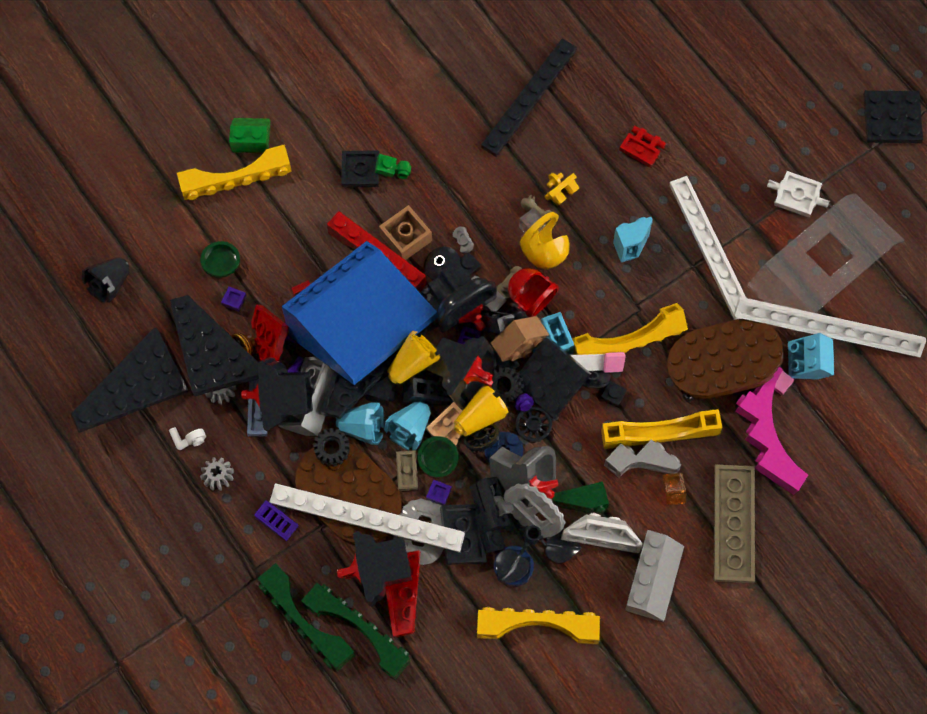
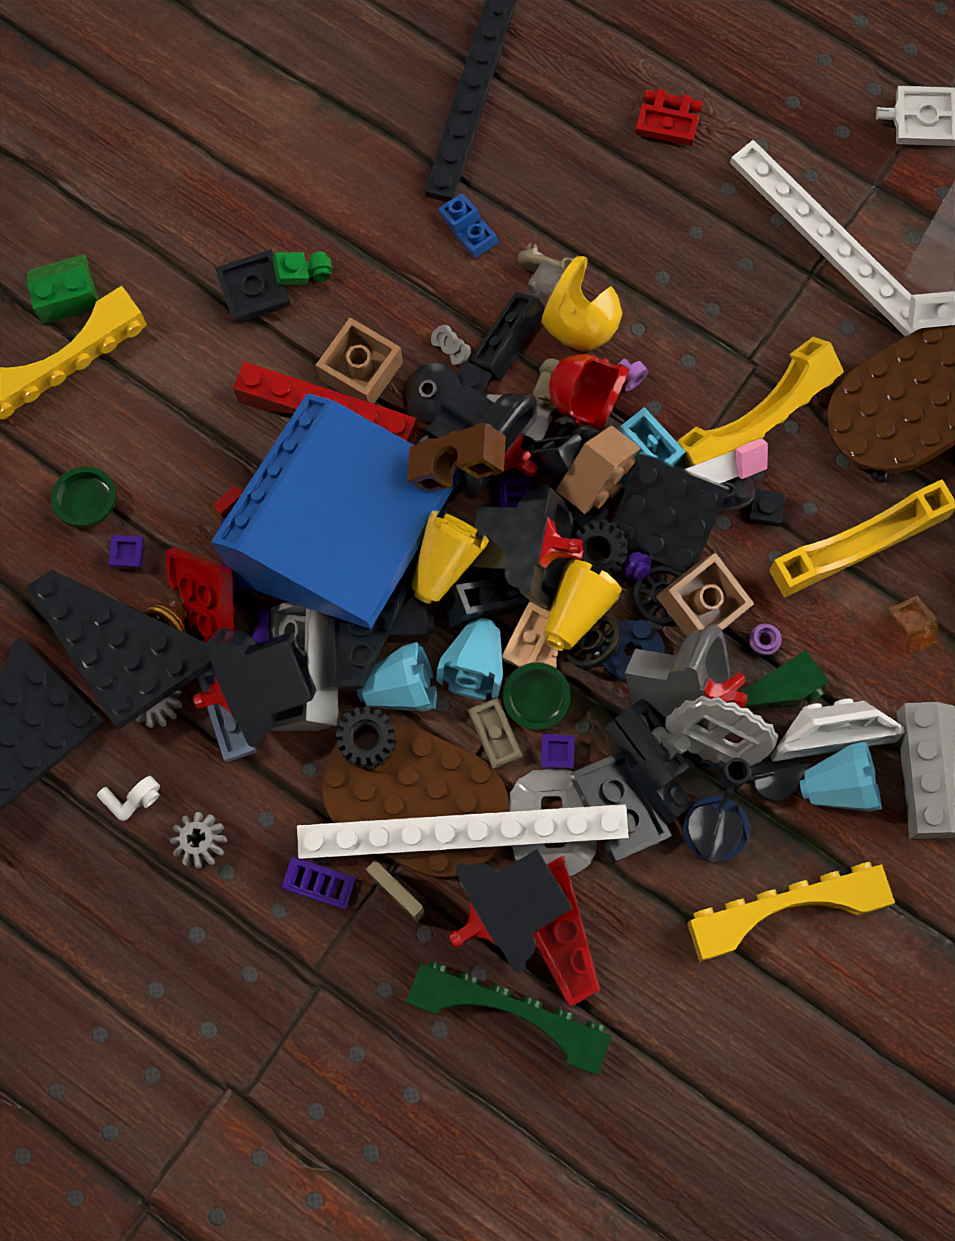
camera: 15 degrees left, 5 degrees up
dark green arch [257,563,355,671] -> none
yellow hips [544,173,579,206] -> none
light grey arch [604,439,681,478] -> none
medium azure slope [613,217,653,263] -> none
none -> dark tan tile [366,861,426,923]
none -> reddish brown arch [407,423,506,493]
none -> blue slope [438,193,499,259]
none -> black slope [469,292,545,380]
none -> medium lavender tile [618,359,649,391]
none -> medium nougat brick [656,553,754,637]
none -> medium lavender plate [749,624,782,655]
none -> medium azure cone [800,741,882,812]

